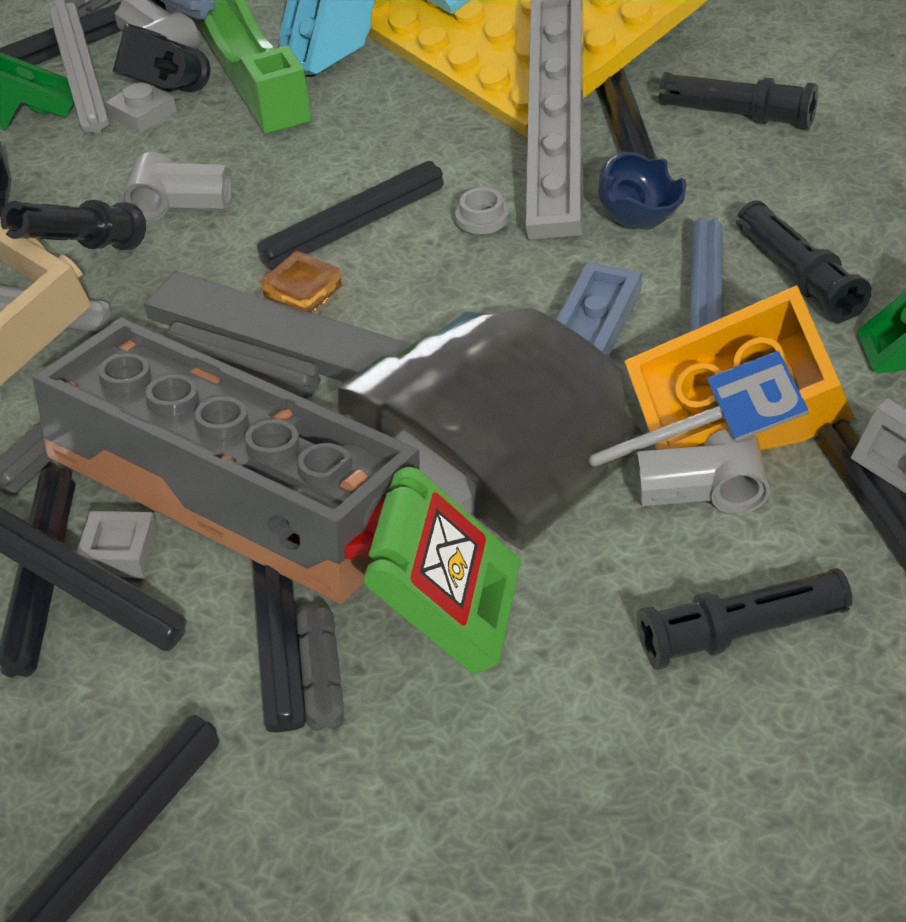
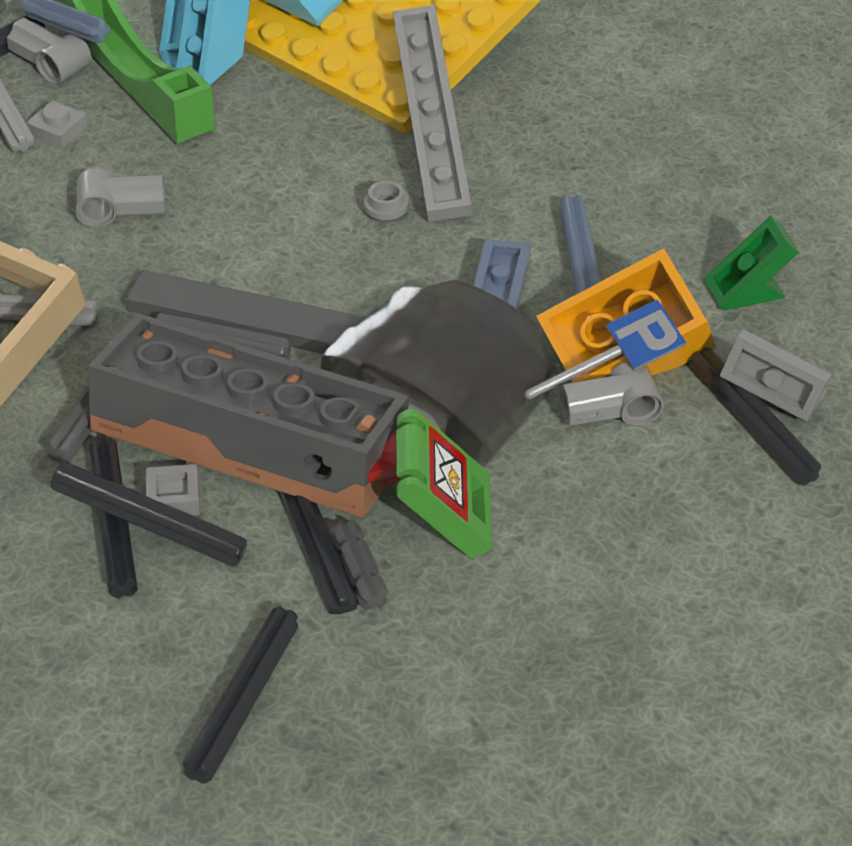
camera: 15 degrees left, 0 degrees up
black pin [0,200,146,251] -> none
black piece [113,23,211,92] -> none
black axle [257,161,444,270] -> none
clear orange plate [261,251,342,313] -> none
dark blue hair [598,152,687,229] -> none
black axle [599,67,657,159] -> none
black pin [637,568,853,670] -> none
black pin [659,72,818,130] -> none
black pin [736,200,872,324] -> none

